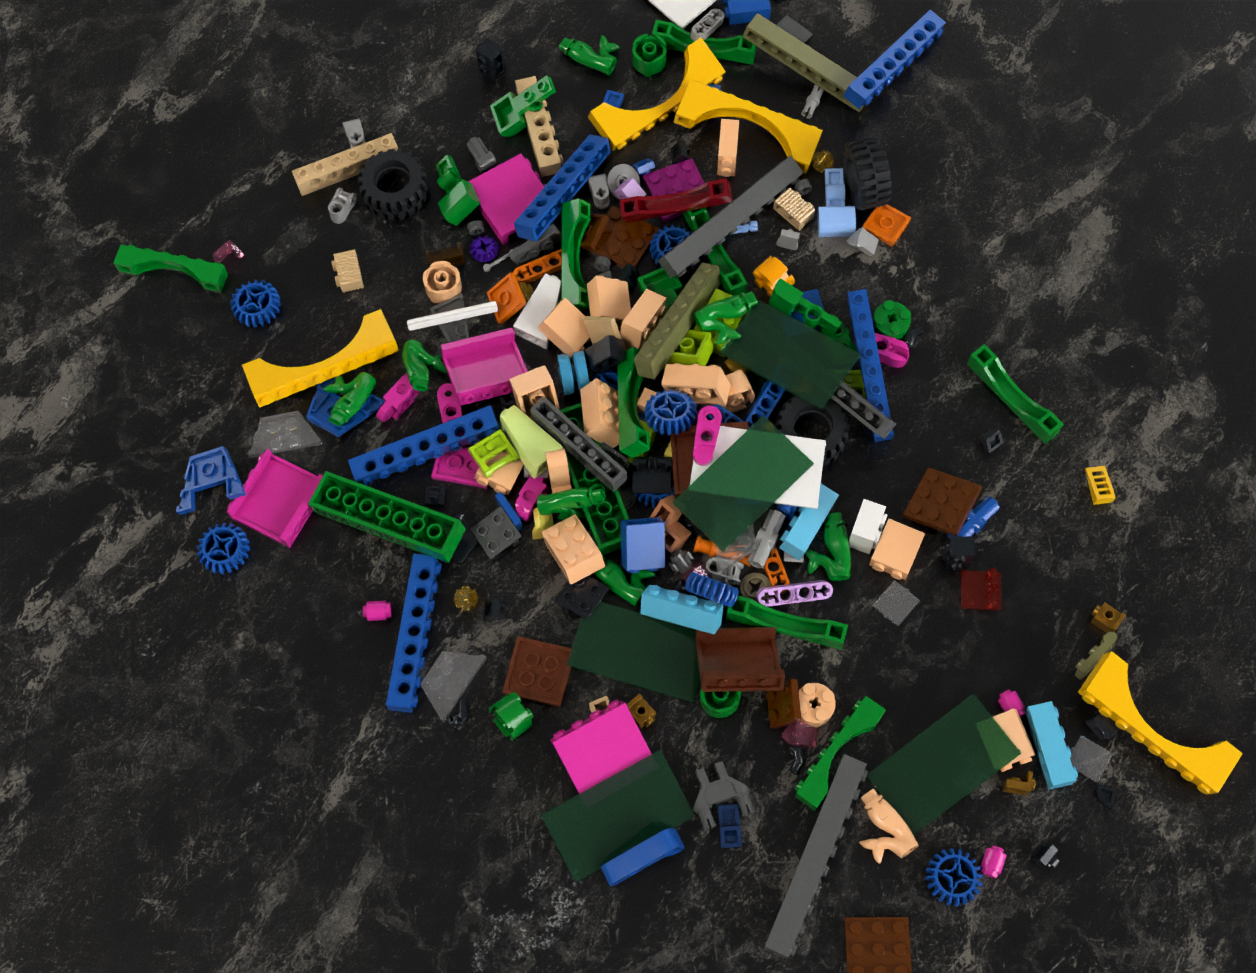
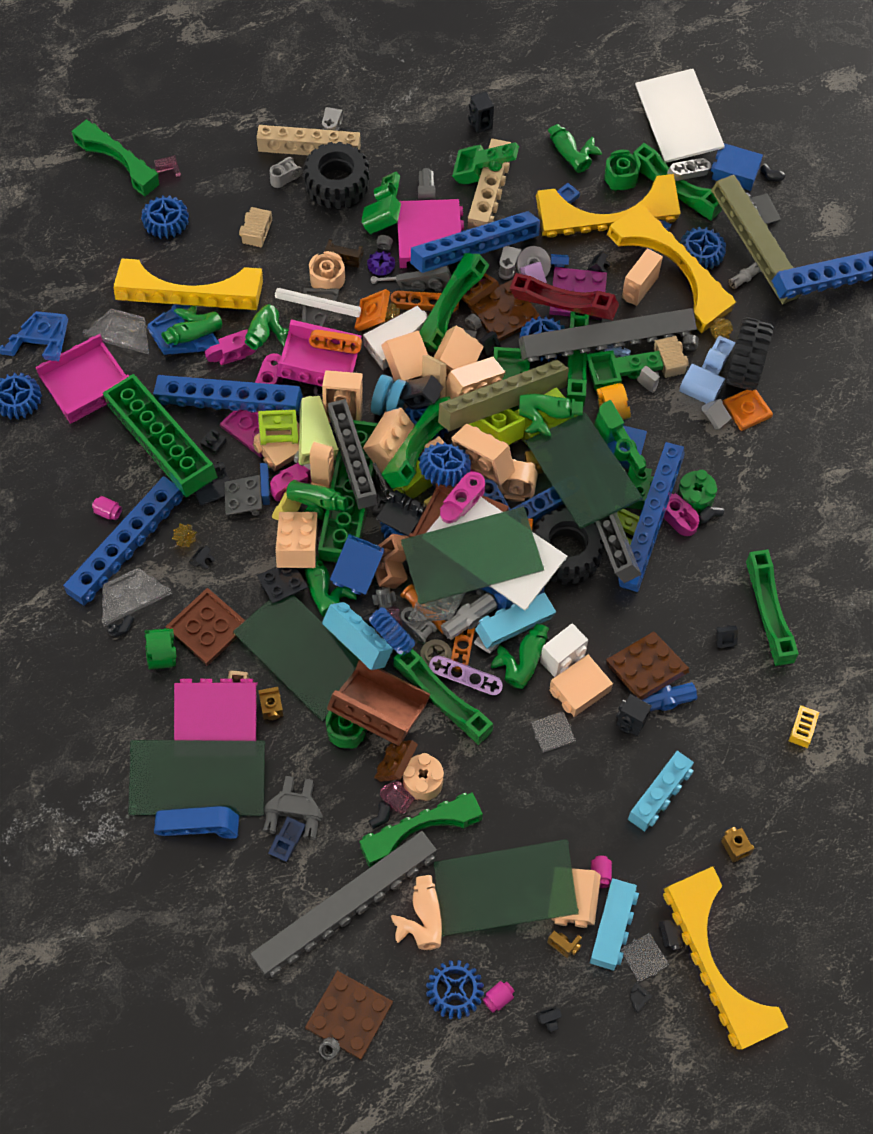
camera: 25 degrees right, 5 degrees down
clear red hinge [961,568,1001,611] -> none
olive hinge [1075,631,1118,680] -> none
none -> orange beam [309,330,362,354]
none -> green plate [586,350,664,392]
none -> medium azure brick [628,751,694,832]
none -> blue gear [679,226,726,270]

